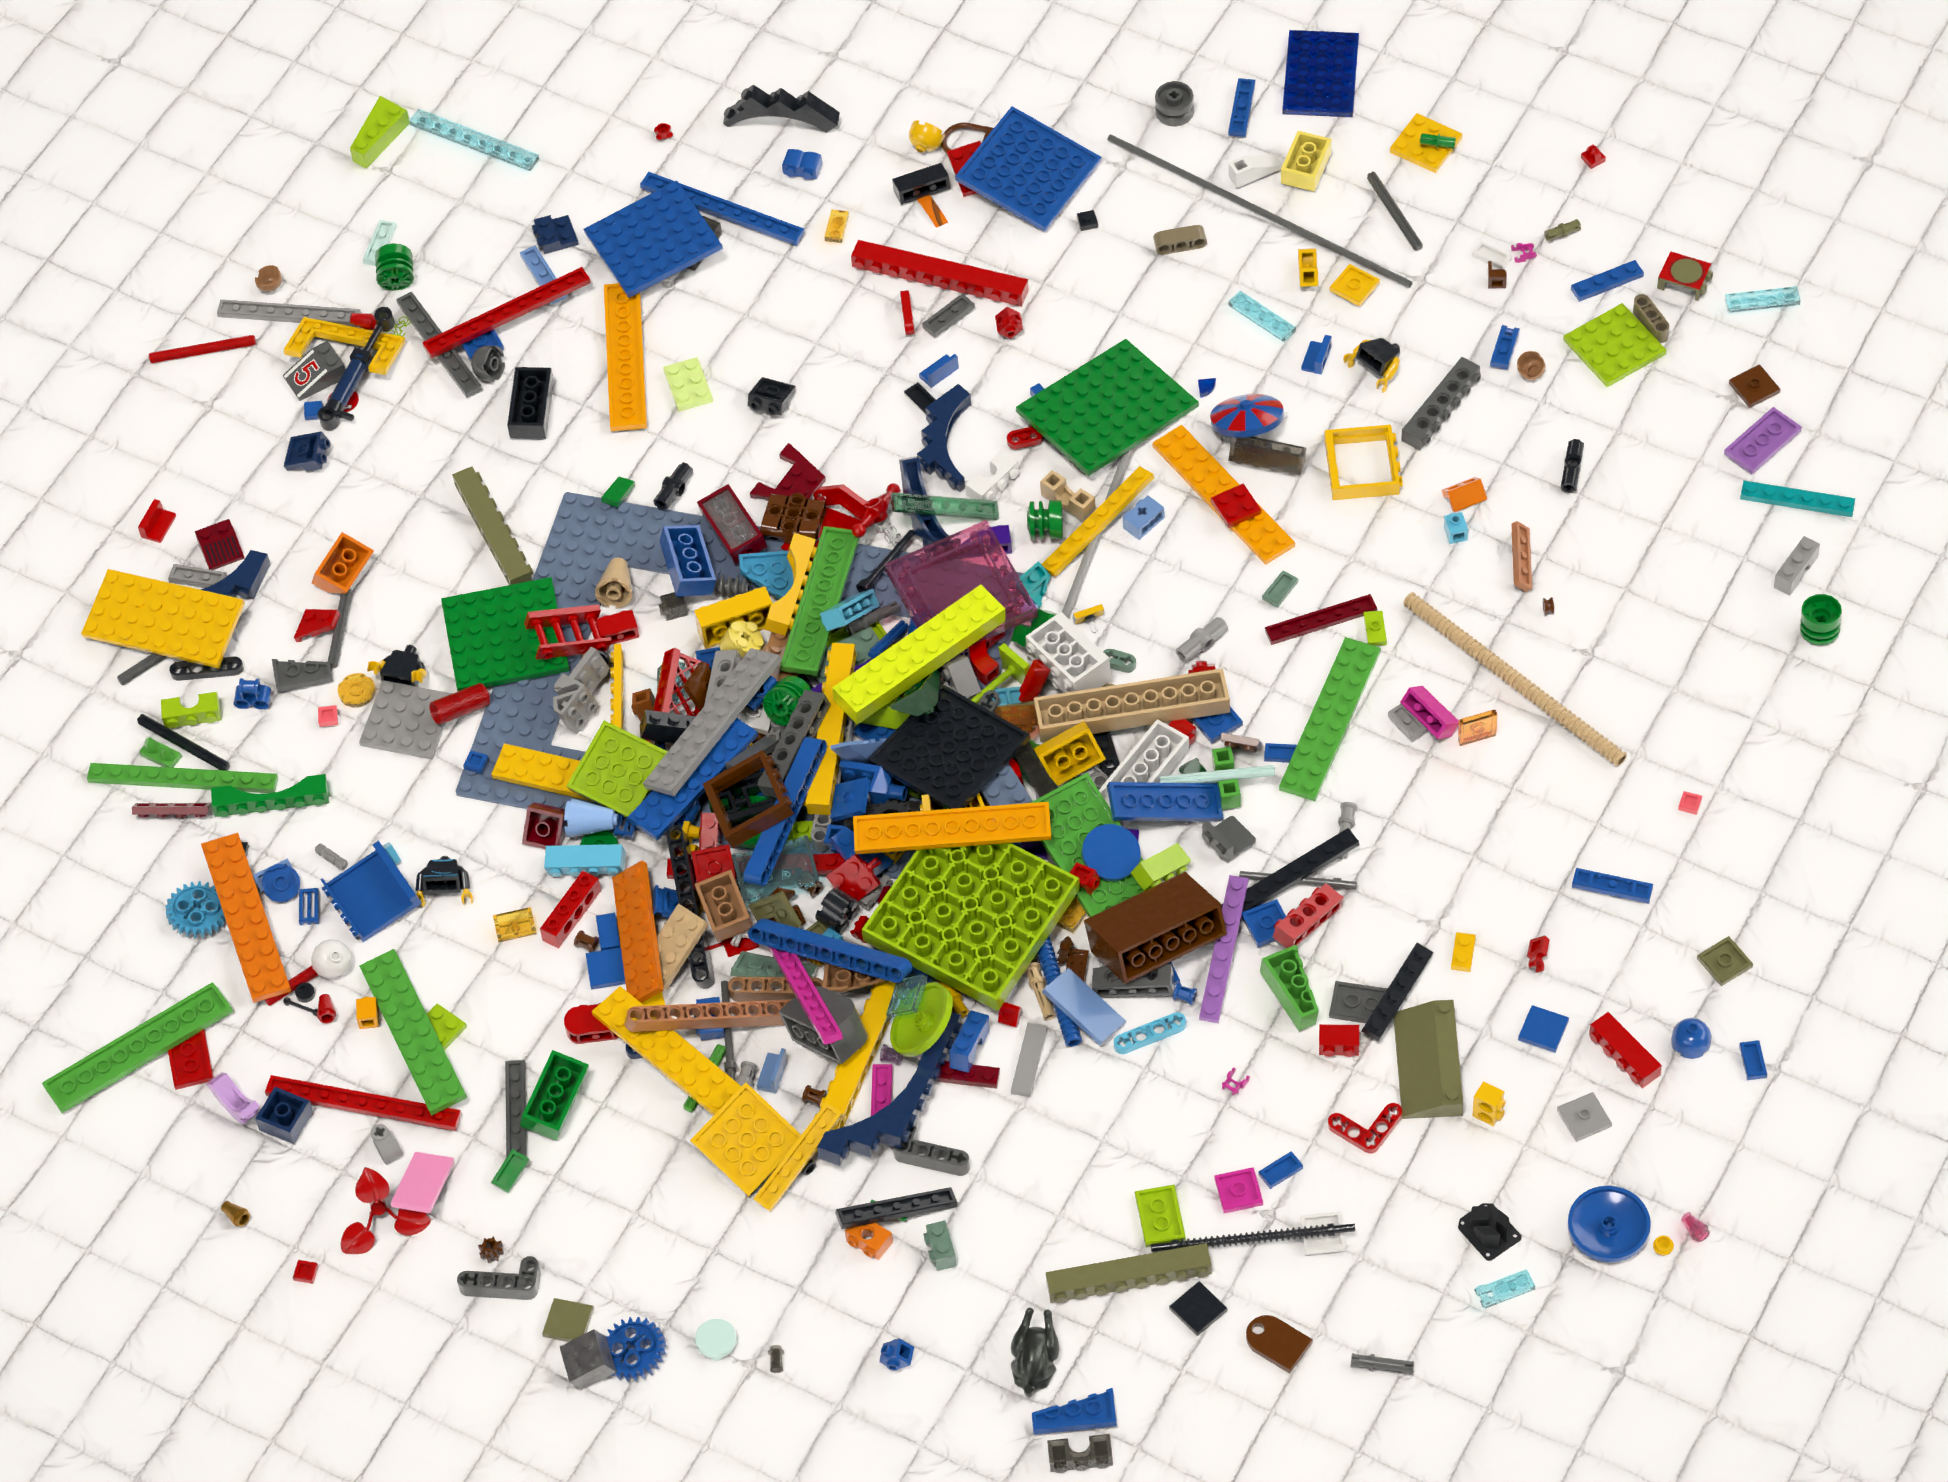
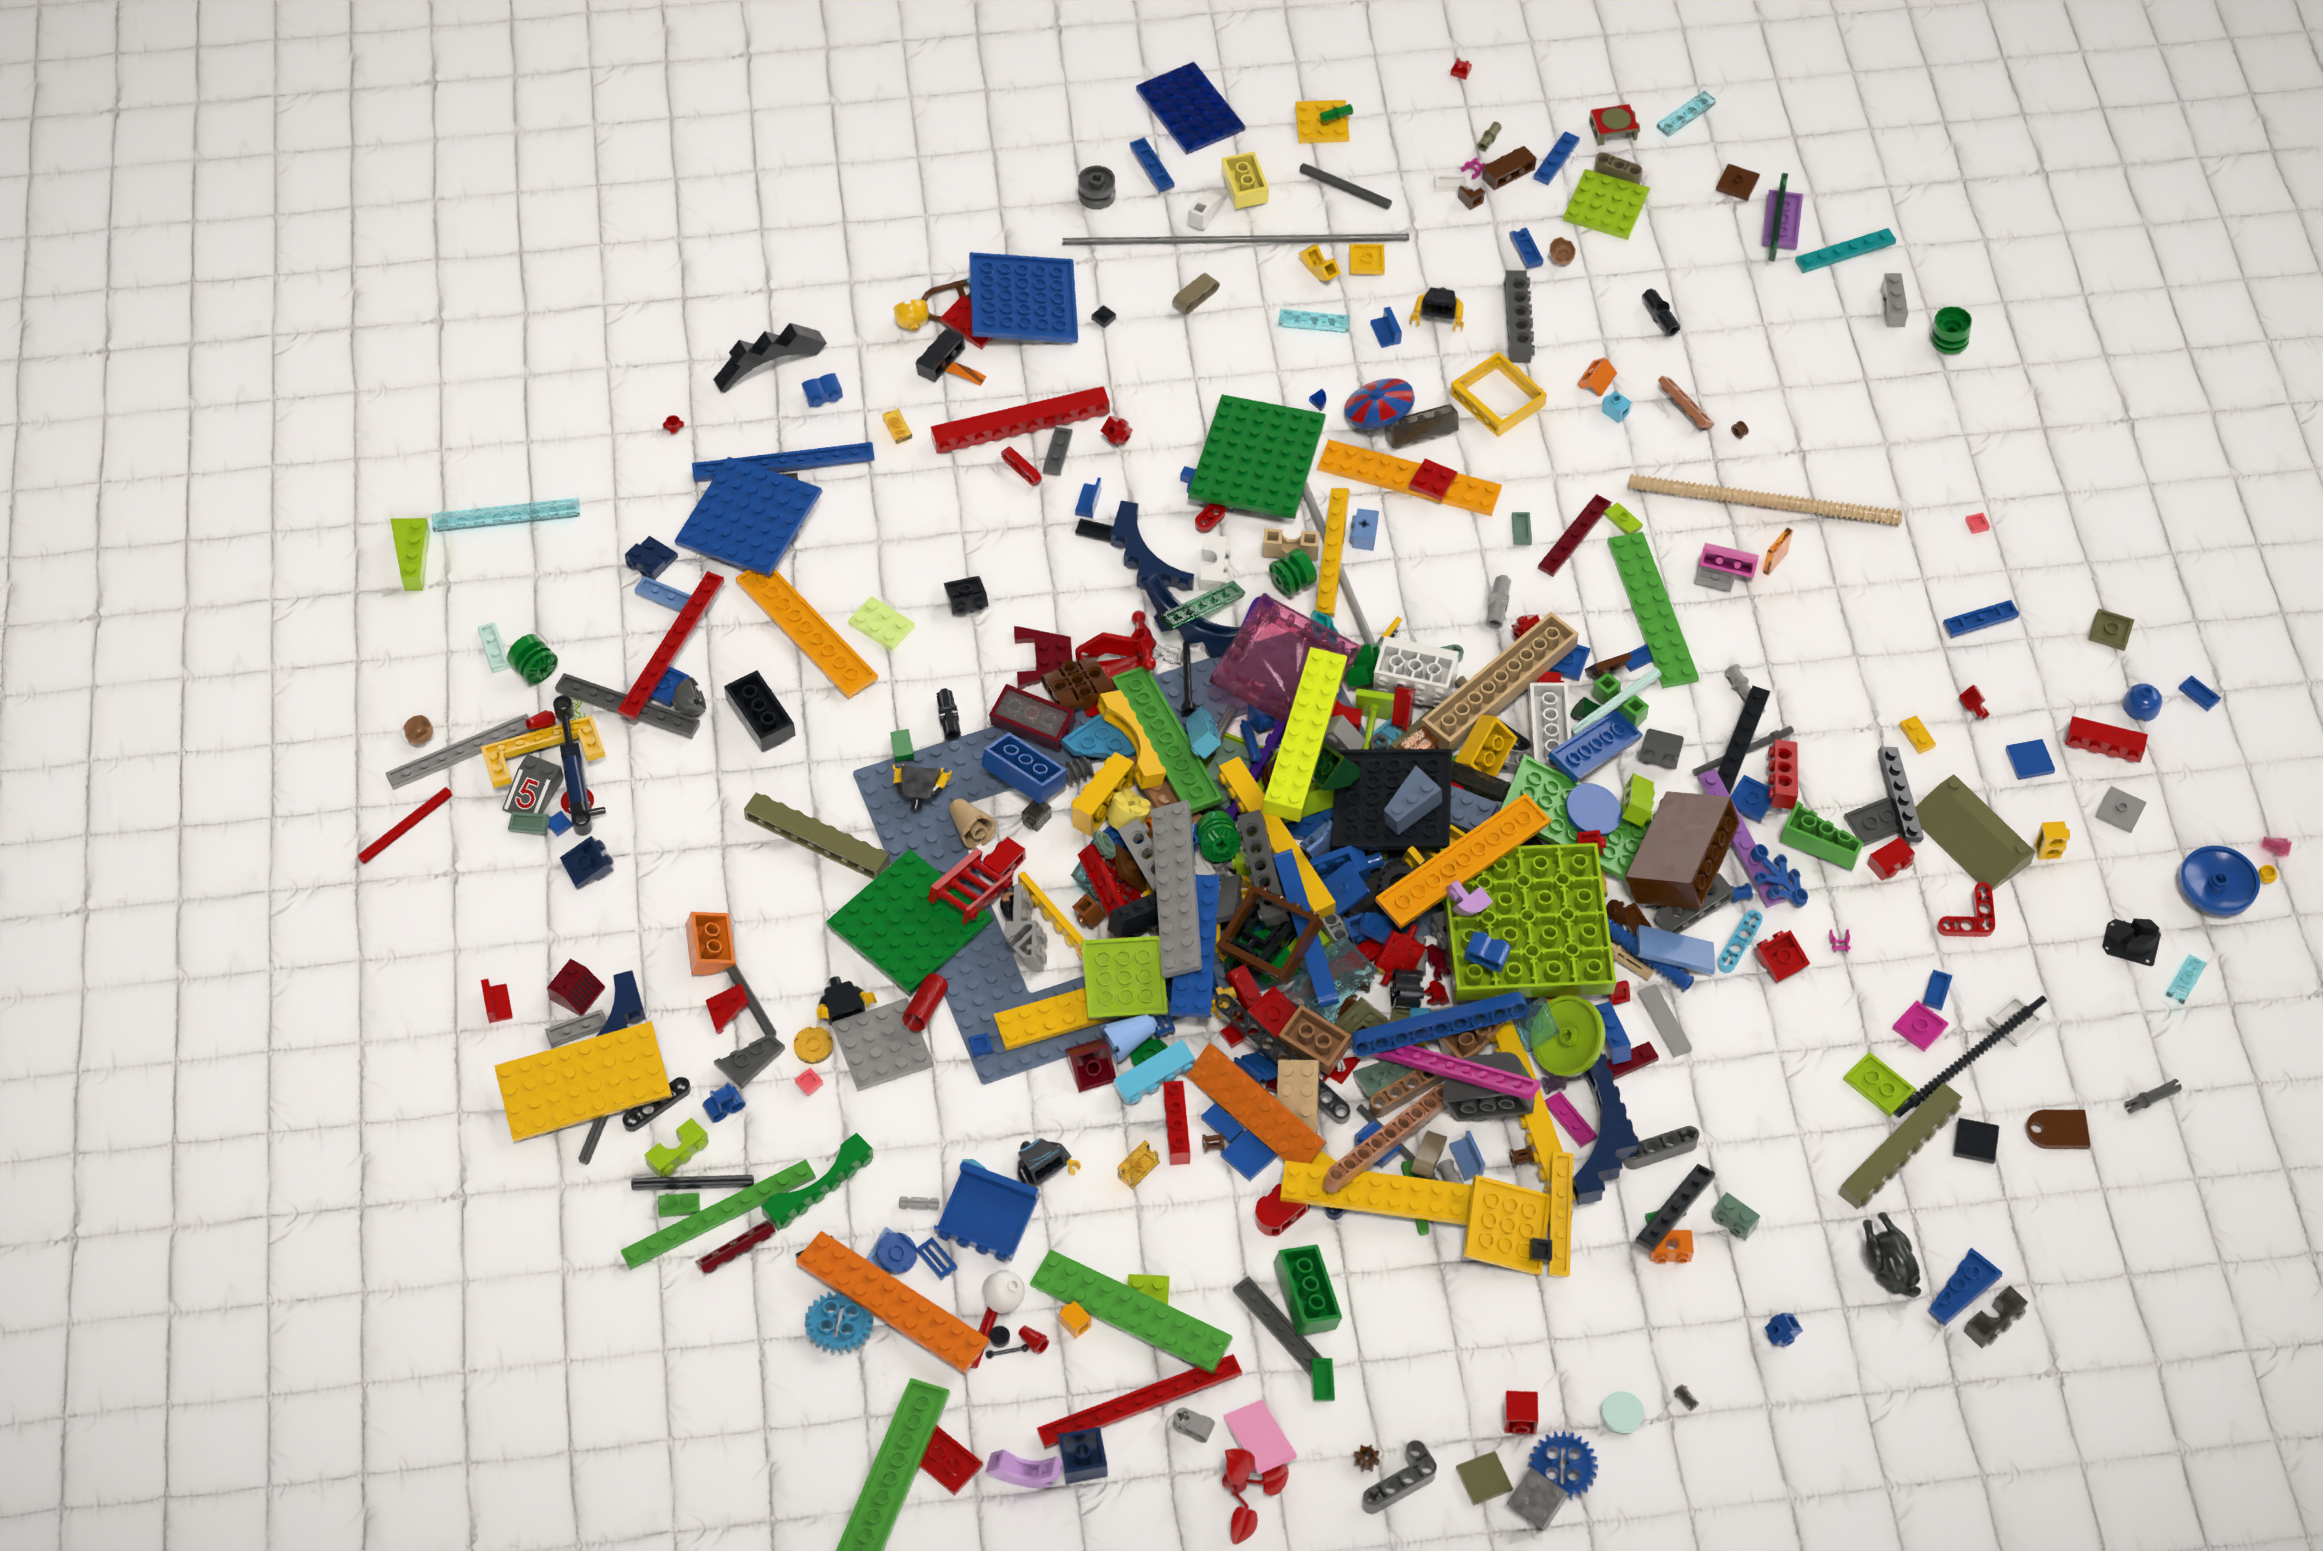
camera: 40 degrees left, 0 degrees up
none -> sand green tile [508,811,550,834]
none -> black torso [893,764,952,812]
none -> sand green gear [1092,830,1116,859]
none -> sand blue wedge [1384,766,1442,835]
none -> dark tan beam [1411,1130,1447,1179]
none -> lavender brick [1445,880,1493,916]
none -> blue brick [1464,932,1511,972]
none -> reddish brown brick [1482,145,1537,191]
none -> red head [1503,1390,1539,1434]
none -> black plate [1530,1238,1552,1262]
none -> blue plant [1751,844,1808,907]
none -> red plate [1753,929,1811,983]
none -> clear green tile [1768,173,1789,262]

